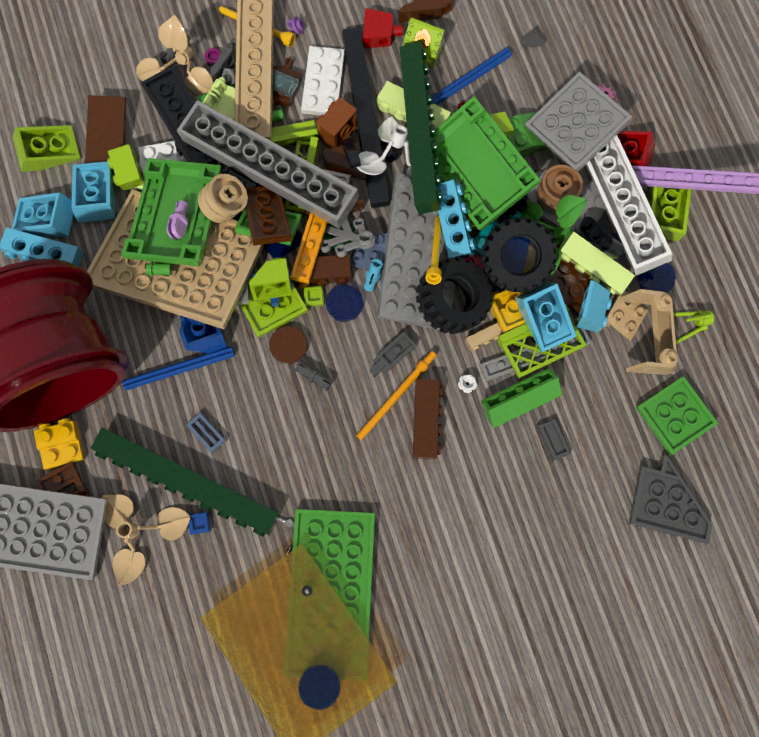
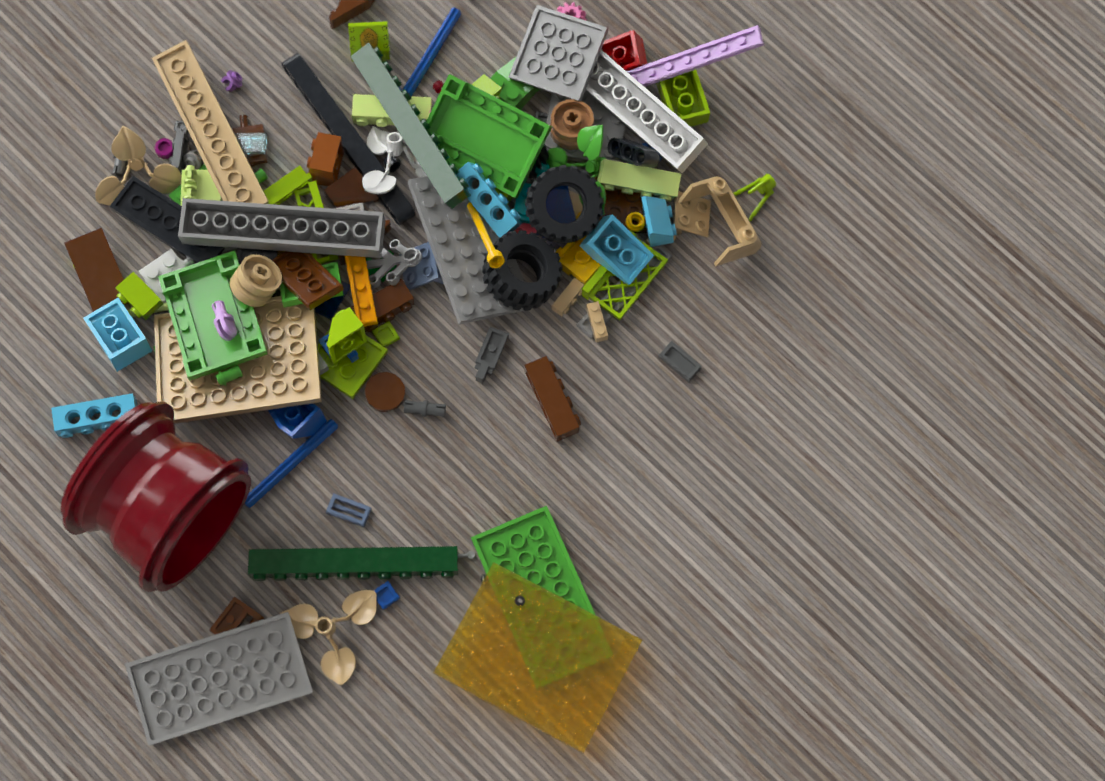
camera: 25 degrees left, 5 degrees down
lime slope [12,125,80,172] -> none
medium azure slope [12,192,74,238] -> none
yellow plate [34,418,85,470] -> none
yellow piece [218,6,296,47] -> none
clear blue tile [298,665,341,710] -> none
white plate [301,46,345,115] -> none
clear blue tile [326,285,363,322] -> none
black beam [341,137,361,168] -> none
light orange bar [356,351,437,441] -> none
red torso [363,8,403,48] -> none
medium azure pin [363,259,383,292] -> none
white plate [458,375,477,393] -> none
bright green brick [481,368,562,428] -> none
dark grey wing [629,455,712,544] -> none
bright green plate [636,376,719,456] -> none
clear blue tile [637,263,676,293] -> none
none -> tan piece [586,301,608,342]
none -> yellow plate [625,212,645,232]

